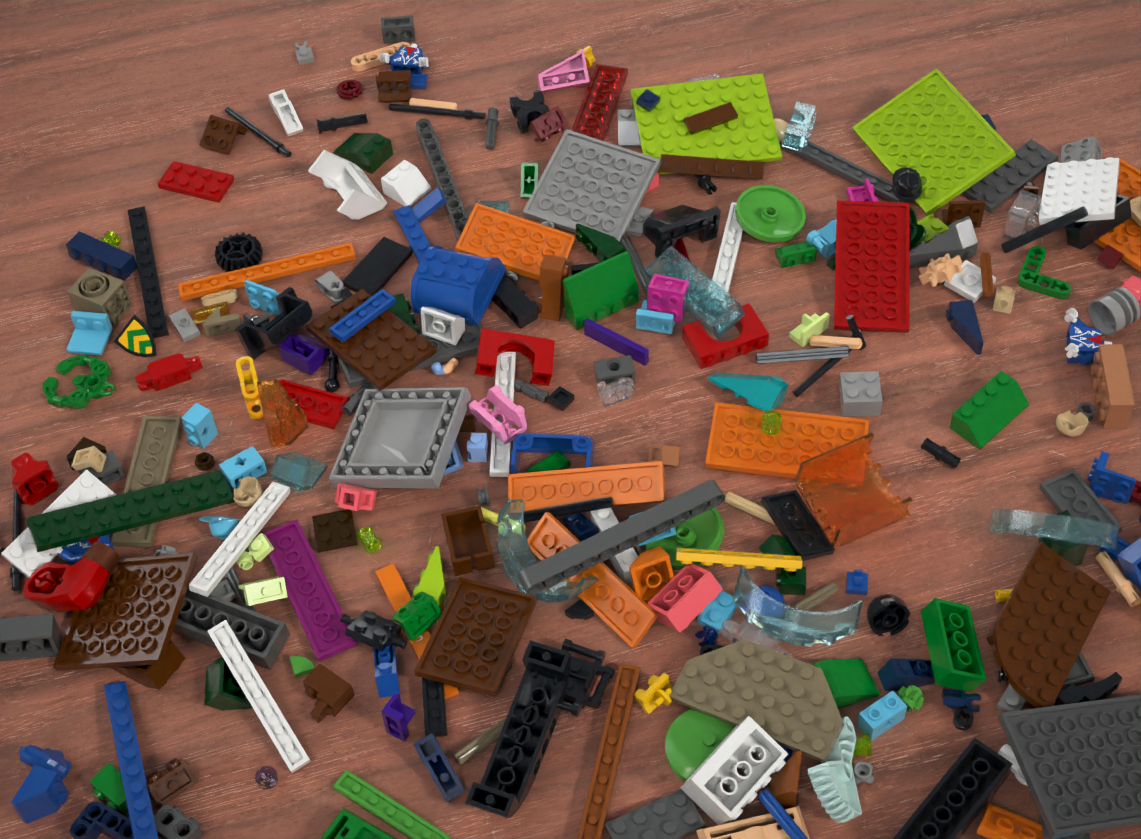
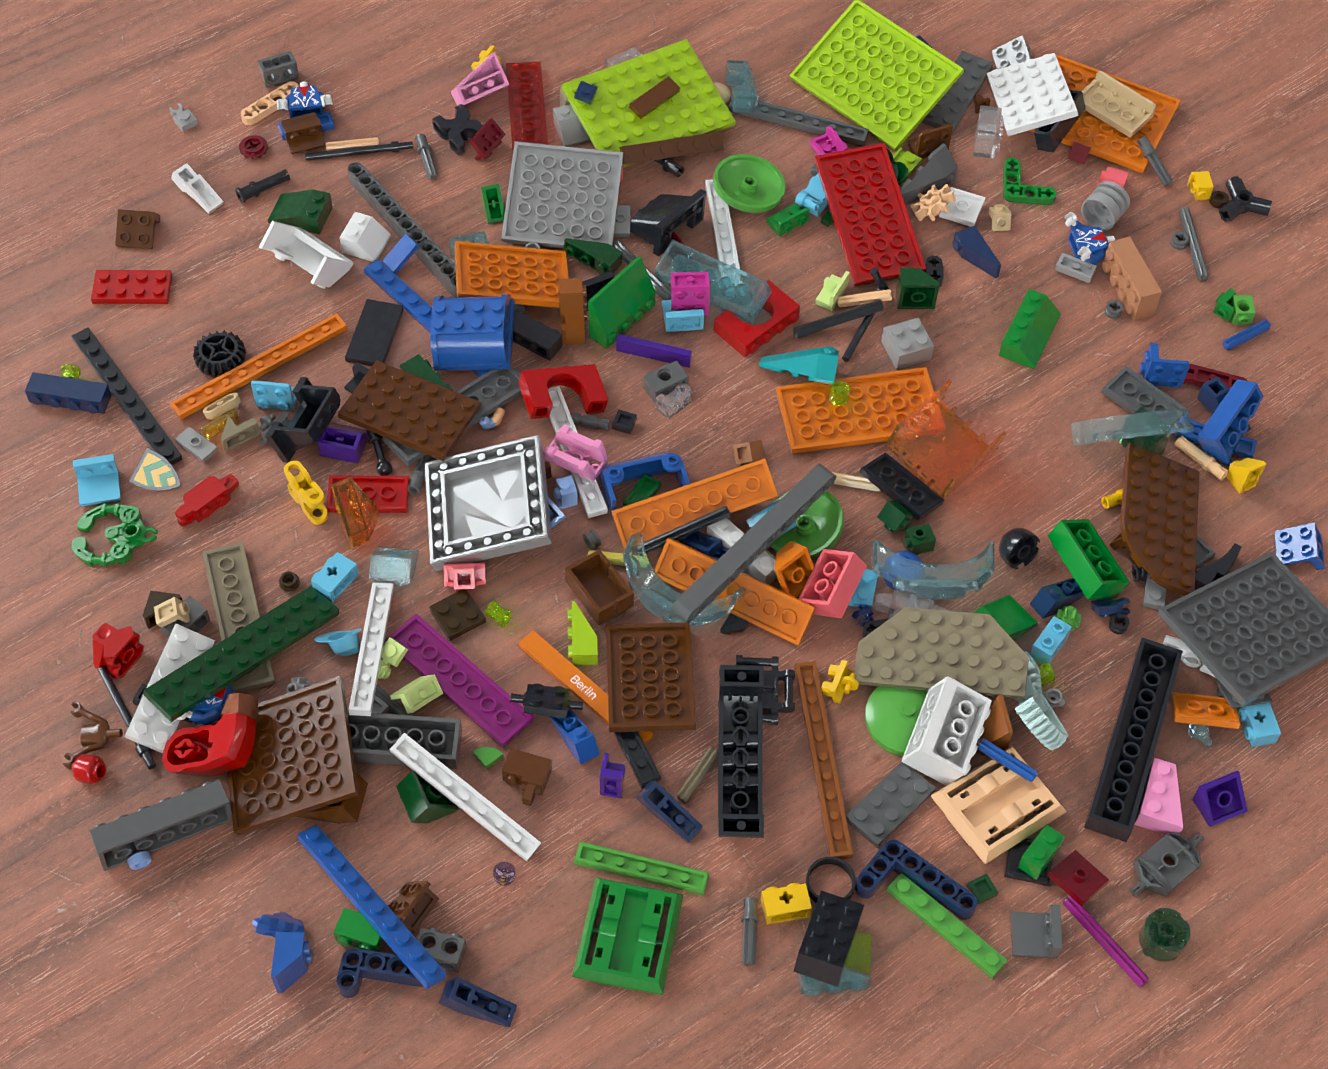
camera: 25 degrees left, 5 degrees up
dark tan brick [67,267,132,327] -> none
medium azure brick [181,403,218,449] -> none
black bar [225,106,292,158] -> none
tan hair [233,476,263,507] -> none
light grey piece [315,270,344,303] -> none
blue plate [329,289,396,343] -> none
green bracket [392,591,442,641] -> none
white slope [421,307,465,346] -> none
yellow plate [676,548,802,571] -> none
dark tan axle [785,582,839,620] -> none
blue tile [846,570,868,595] -> none
black piece [892,167,922,202] -> none
black pin [921,438,961,469] -> none
dark orange axle [980,252,994,297] -> none
black axle [1001,206,1088,253] -> none
tan hair [1055,410,1089,437] -> none
none -> dark green slope [896,267,940,309]
none -> black beam [925,256,944,287]
none -> light grey plate [1055,253,1097,283]

